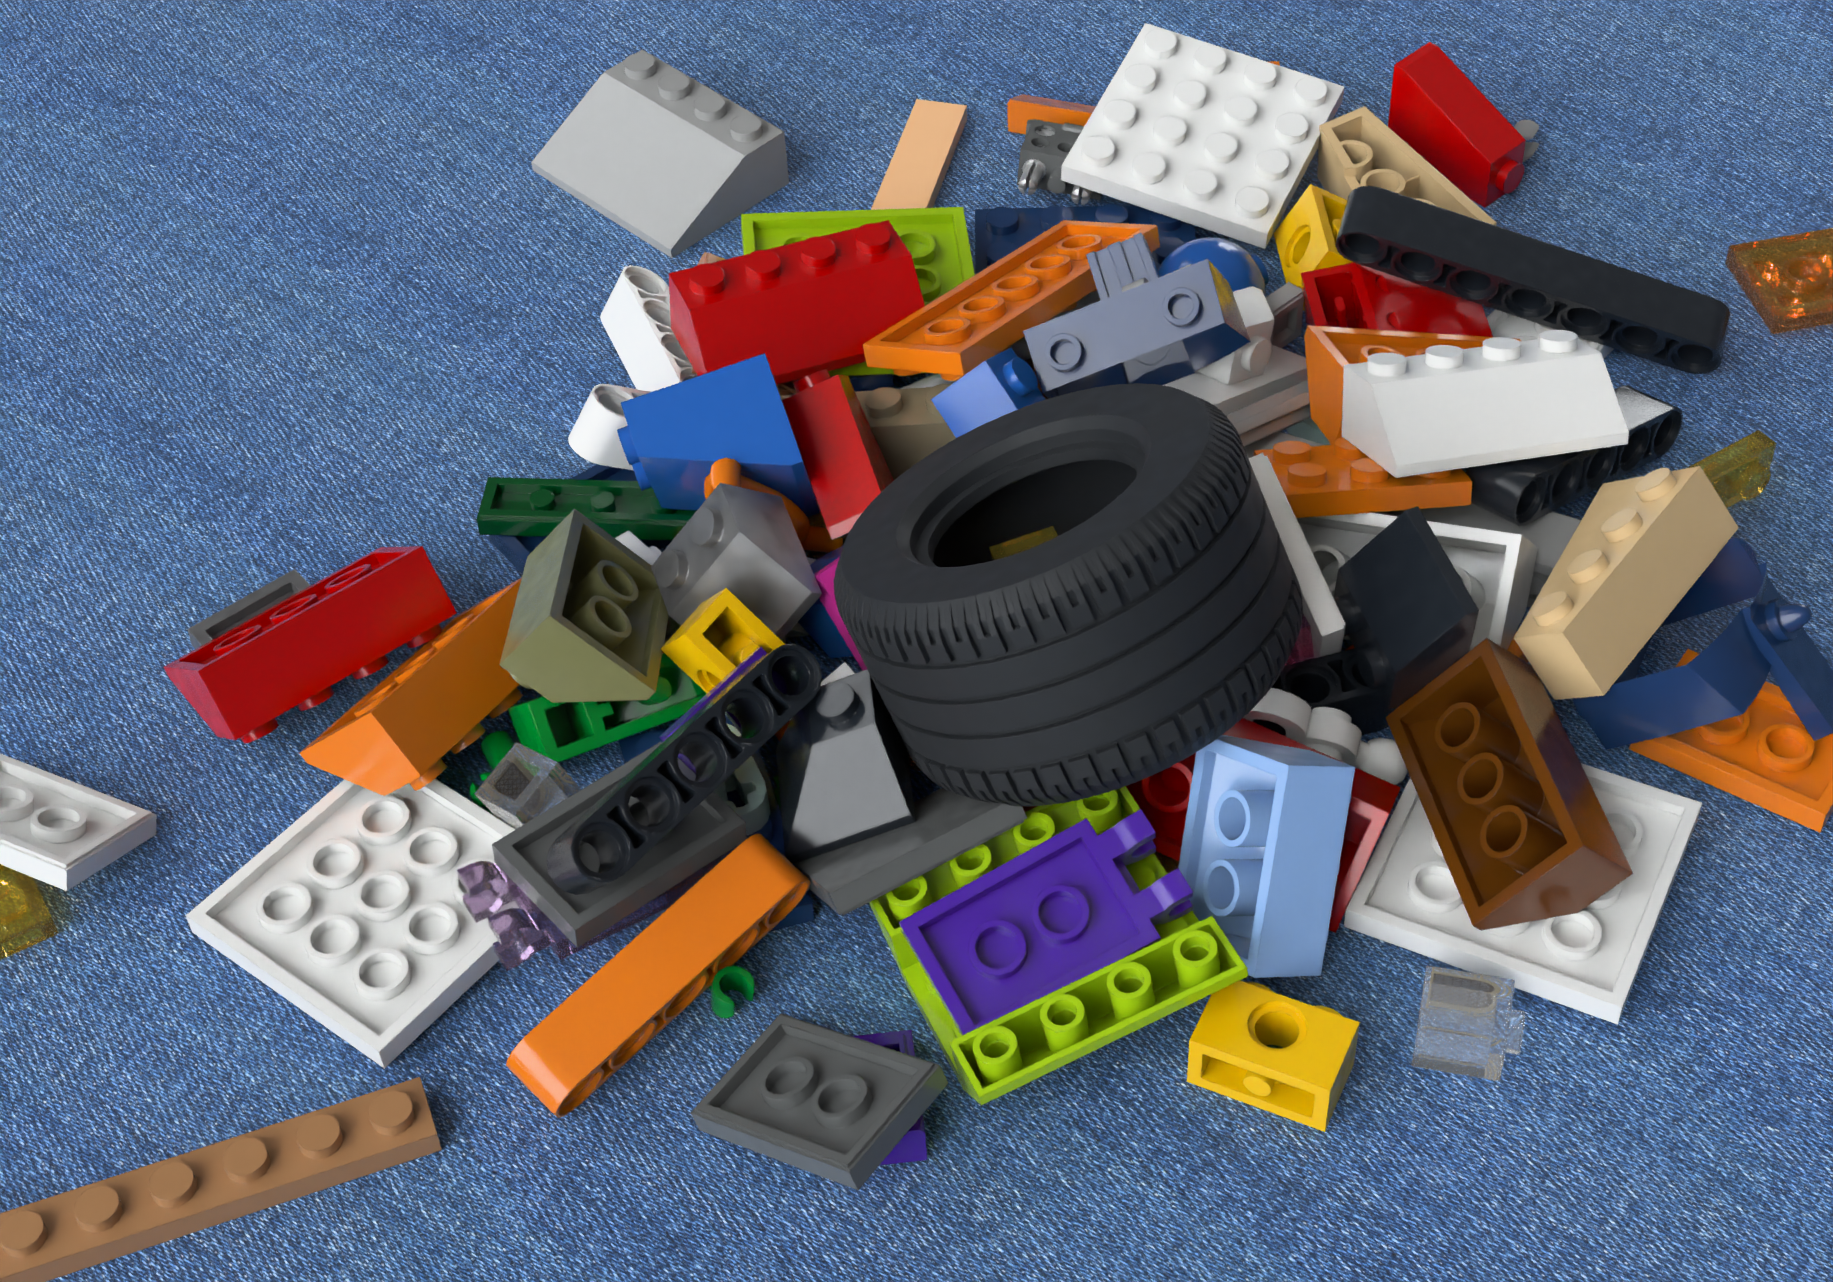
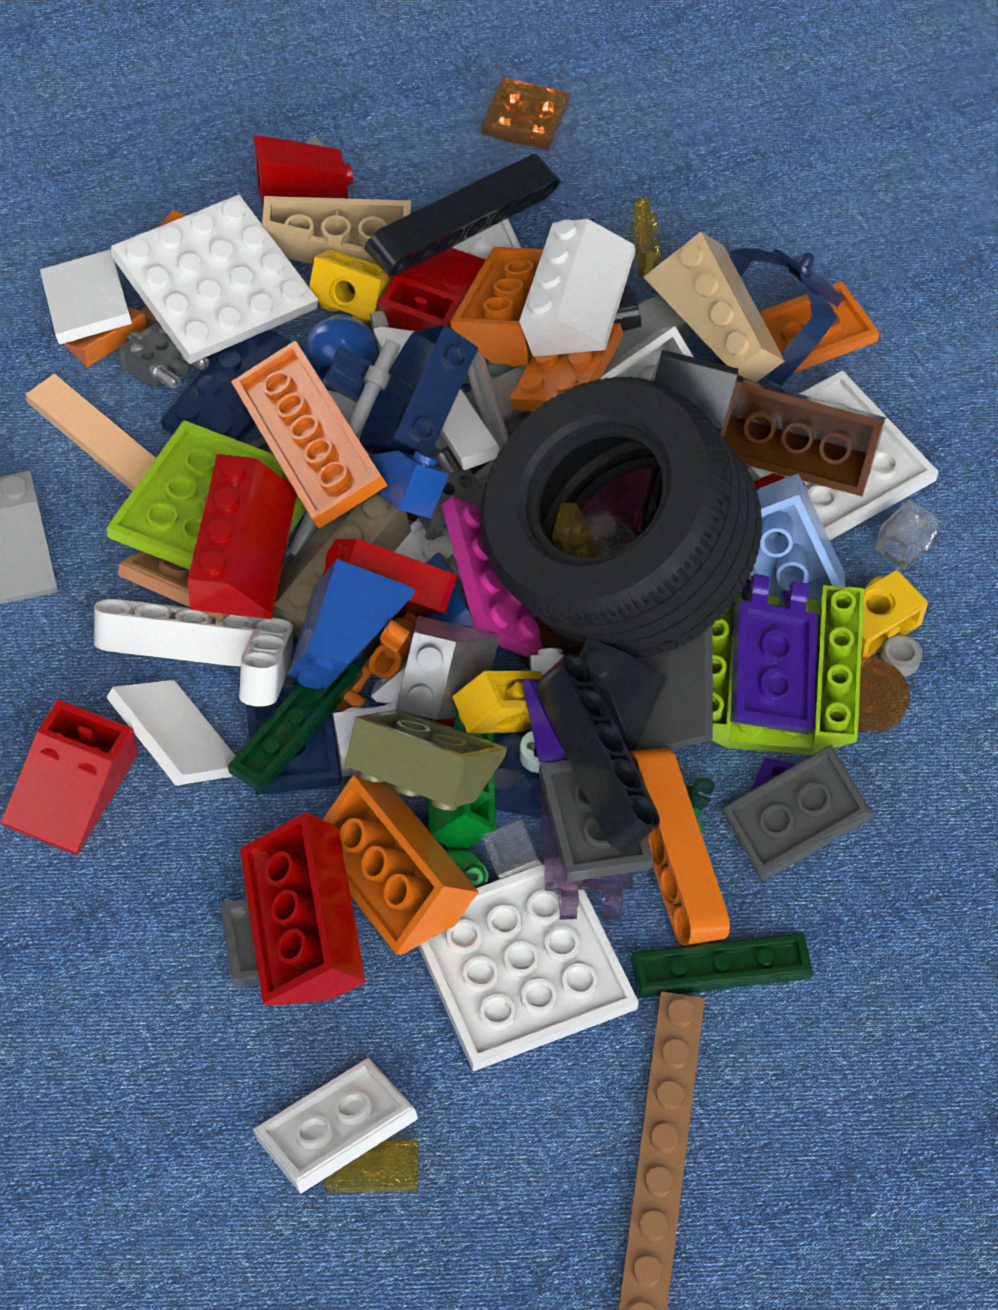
camera: 65 degrees left, 10 degrees up
none -> slope [1,699,138,856]
none -> white tile [40,249,132,344]
none -> white tile [107,680,236,786]
none -> dark green tile [631,933,813,999]
none -> clear green hand [685,777,715,810]
none -> clear orange tile [858,657,910,733]
none -> light grey tile [880,635,922,677]

